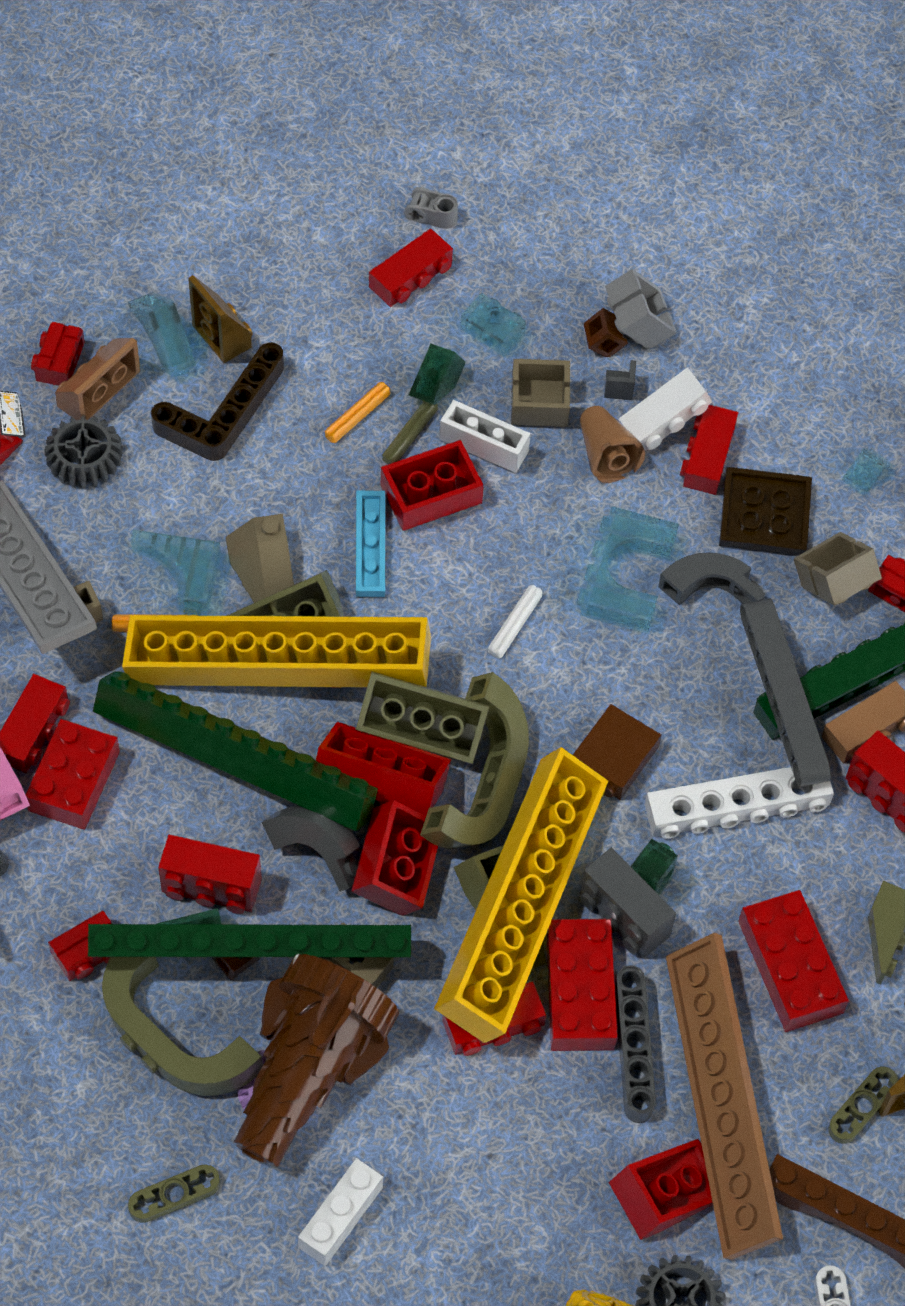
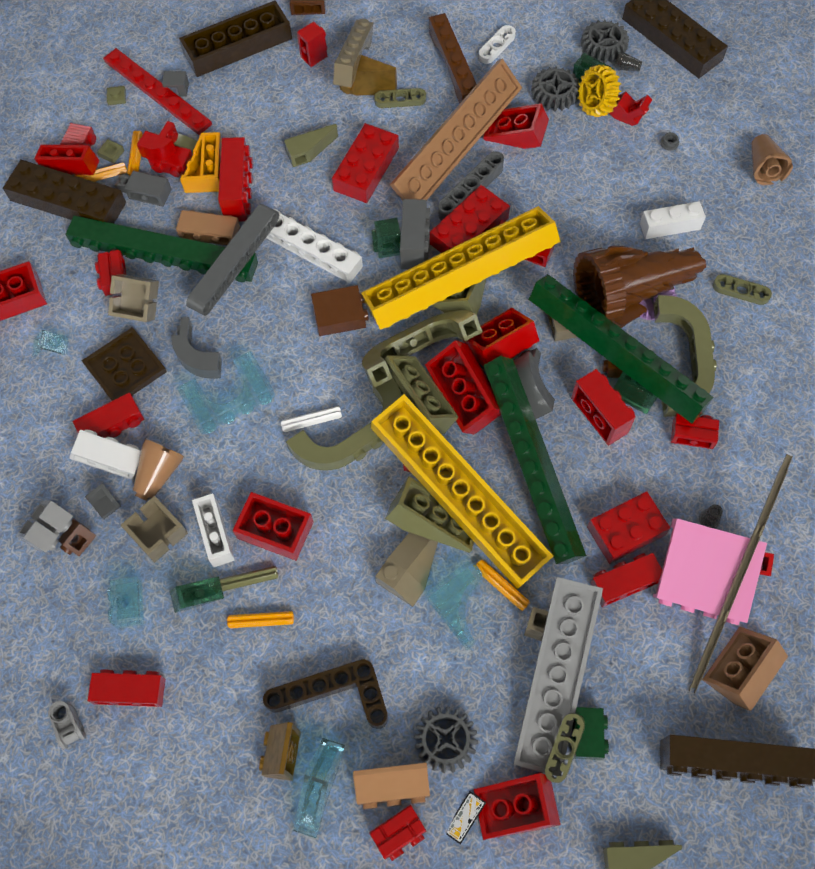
camera: 130 degrees left, 5 degrees up
medium azure plate [356,490,385,597] -> none
none -> olive arch [286,379,401,471]

